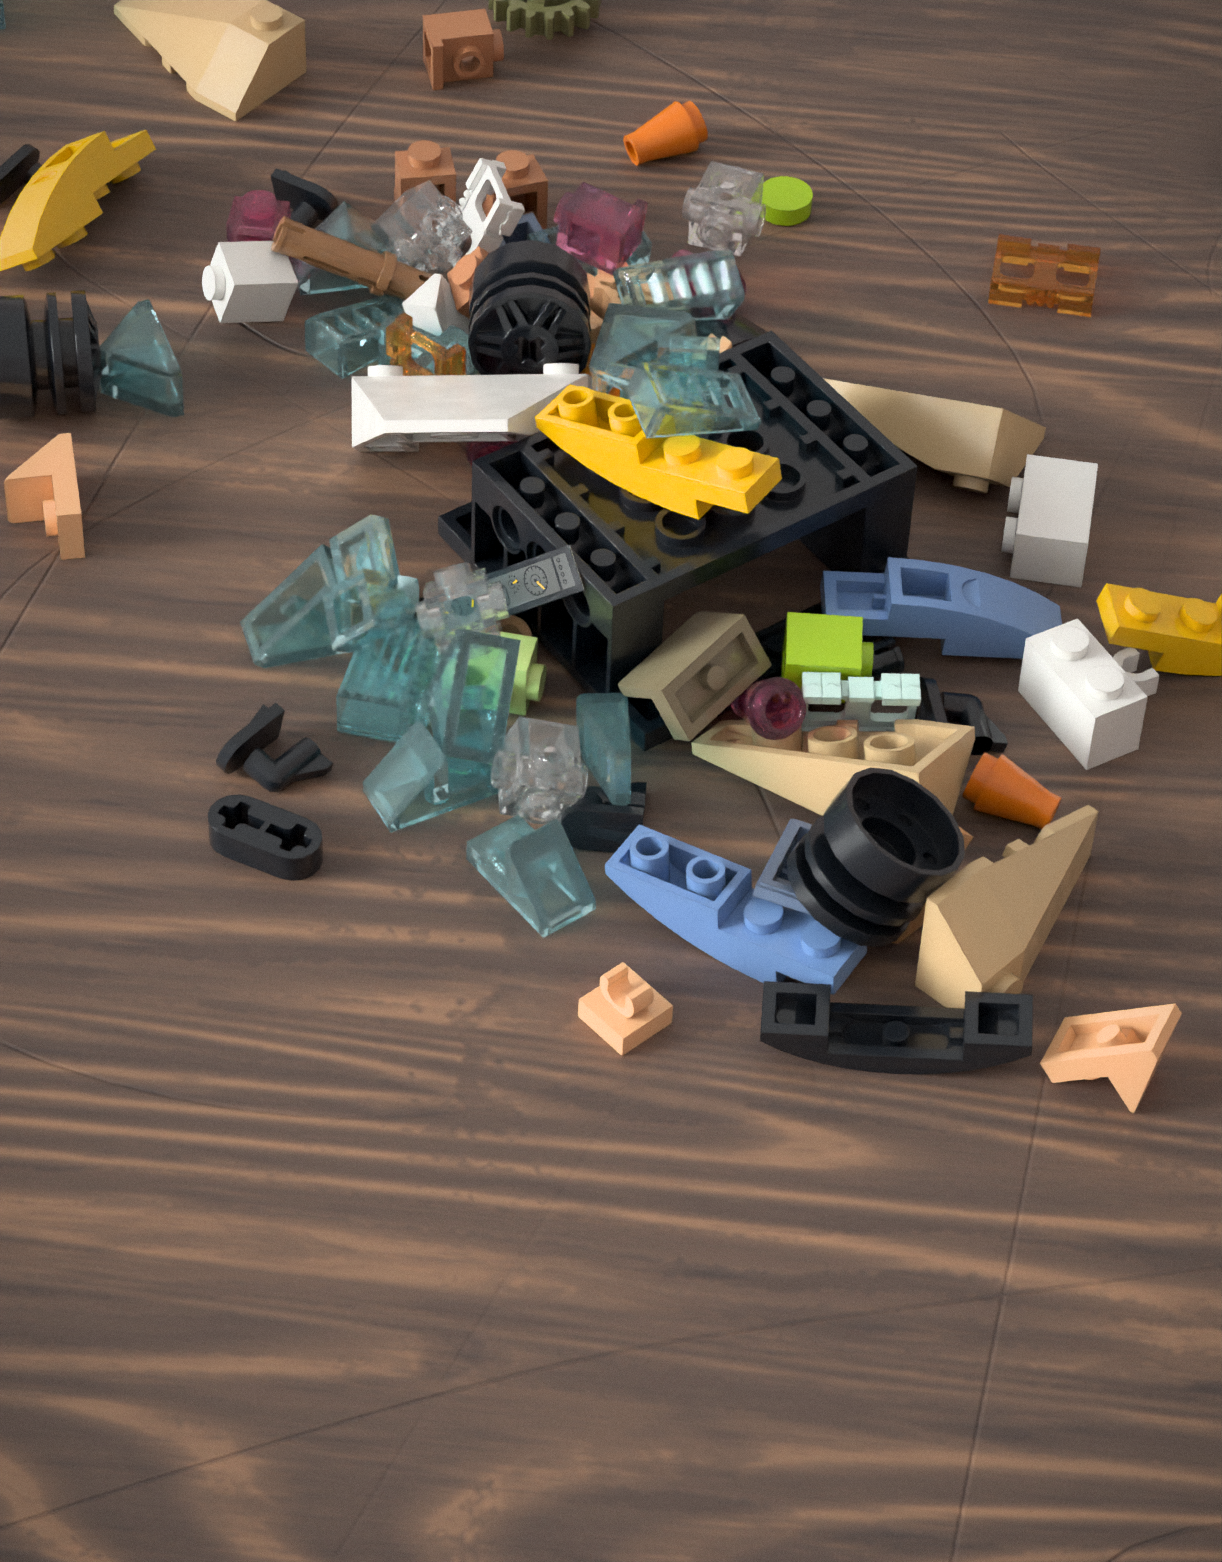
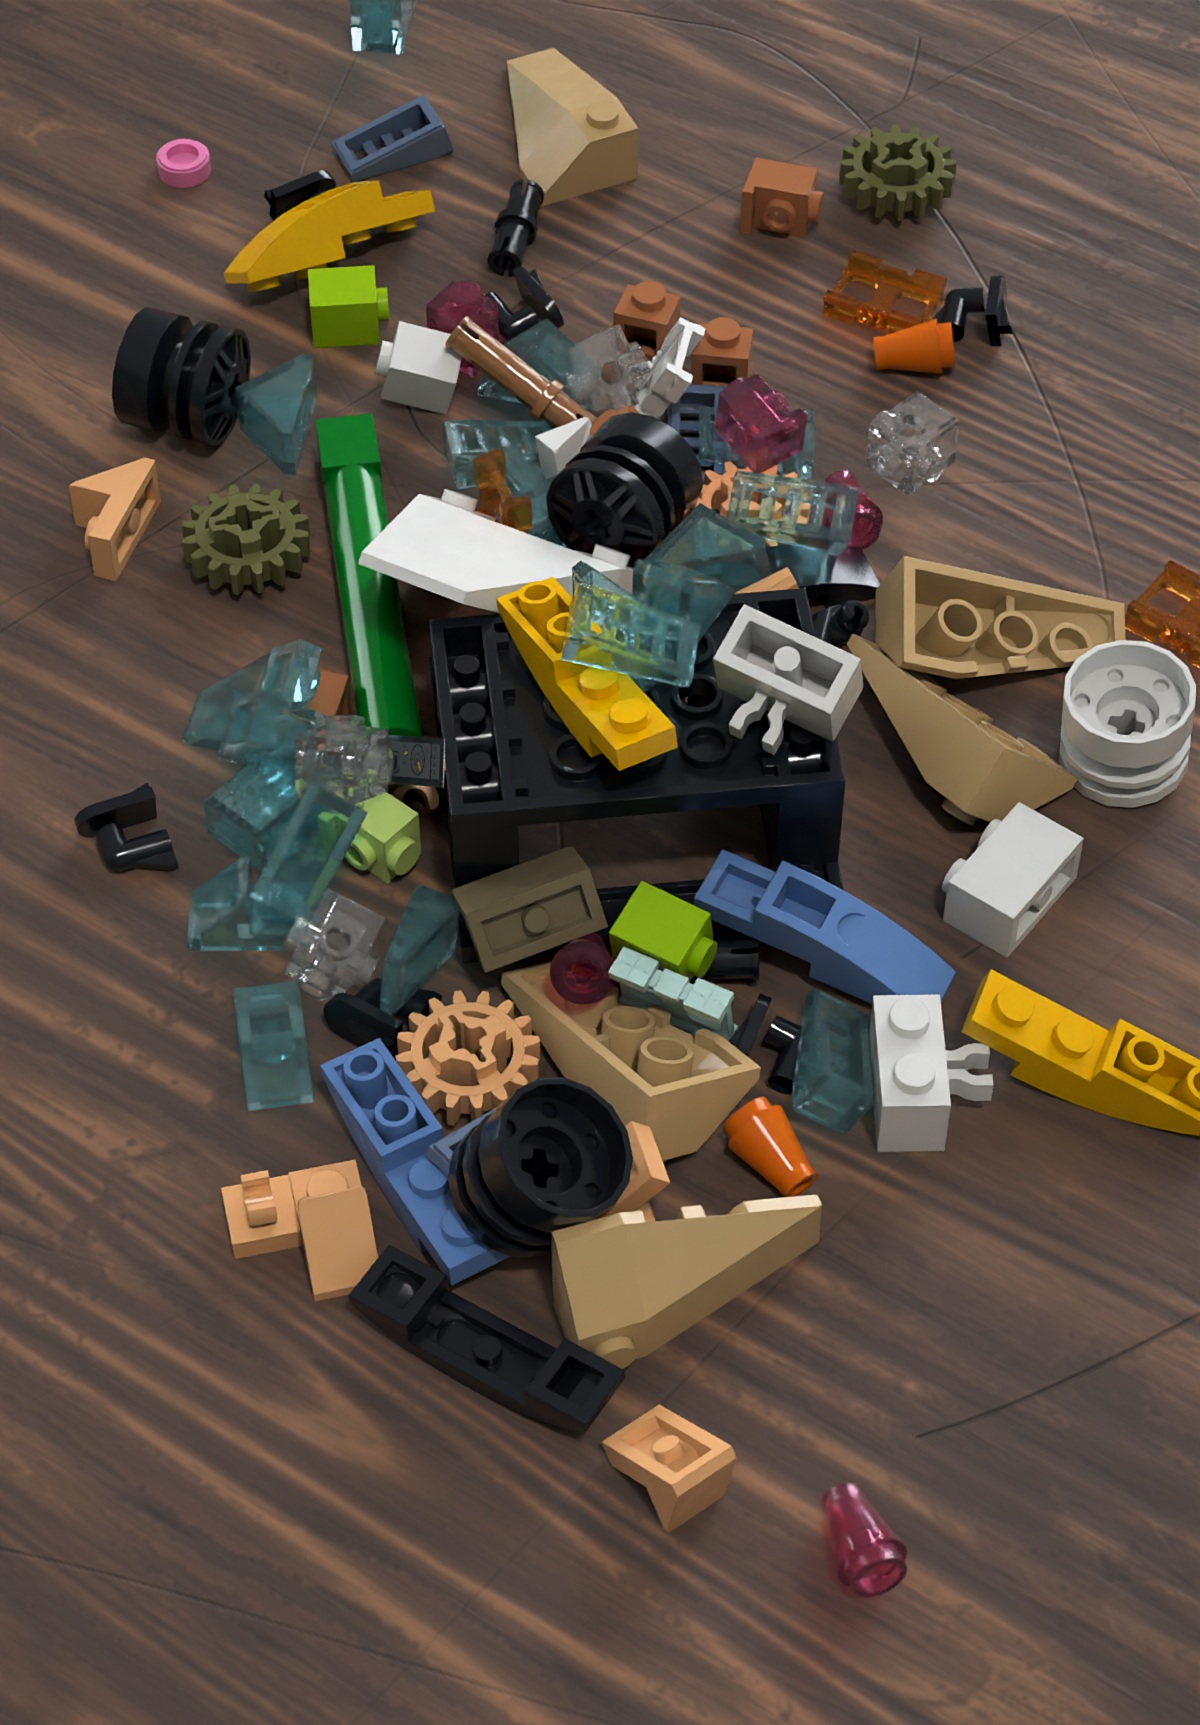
camera: 30 degrees right, 5 degrees up
black beam [208,794,323,881] -> none
lime tile [757,176,813,226] -> none
none -> olive gear [182,483,311,595]
none -> light nougat slope [288,1159,378,1302]
none -> lime brick [308,265,390,348]
none -> green brick [315,413,422,737]
none -> sand blue slope [331,94,454,182]
none -> light nougat gear [395,990,540,1126]
none -> black pin [487,180,545,277]
none -> white brick [713,604,863,755]
none -> clear light blue slope [792,988,874,1133]
none -> clear orange piece [823,249,947,335]
none -> tan wedge [875,556,1126,679]
none -> black piece [933,275,1012,346]
none -> white wheel [1059,640,1196,808]

